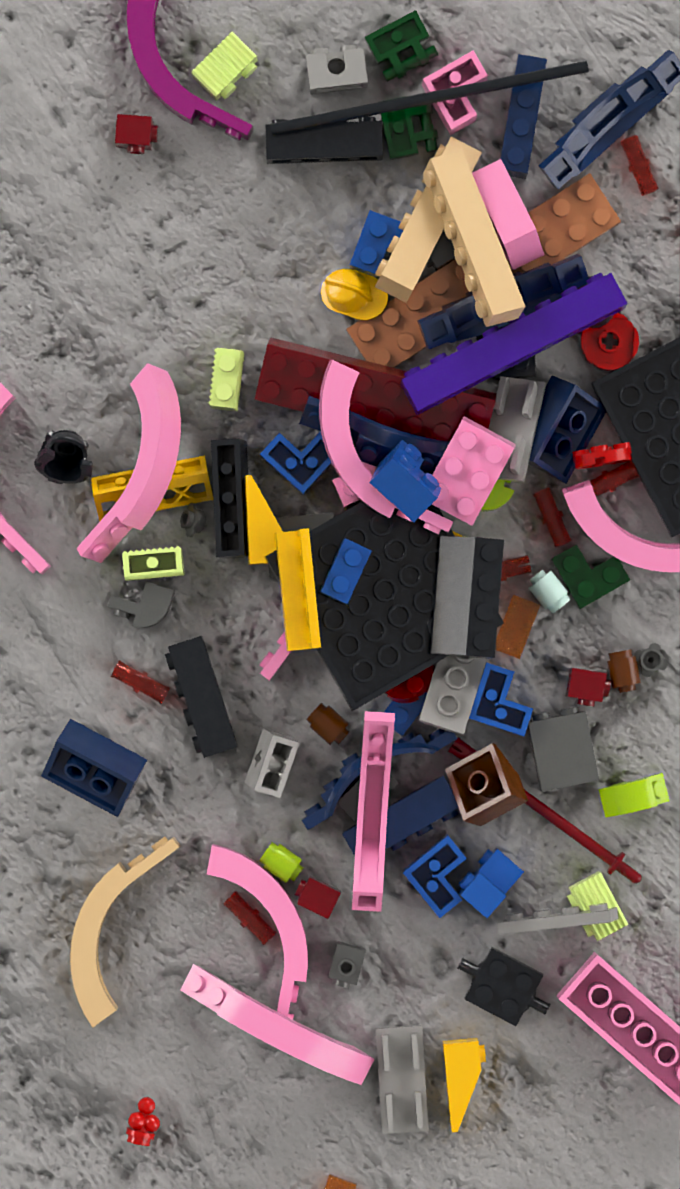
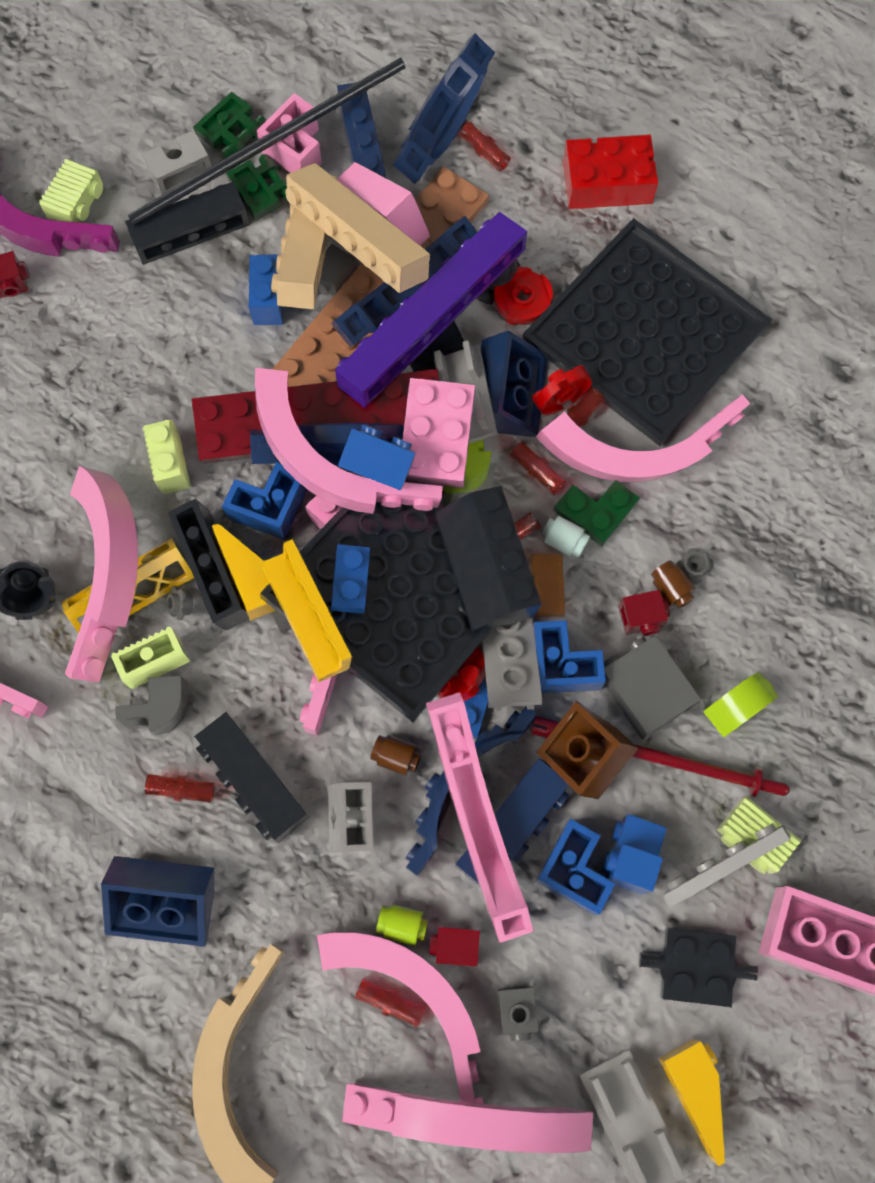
camera: 20 degrees left, 15 degrees down
yellow piece [321,269,388,320] -> none

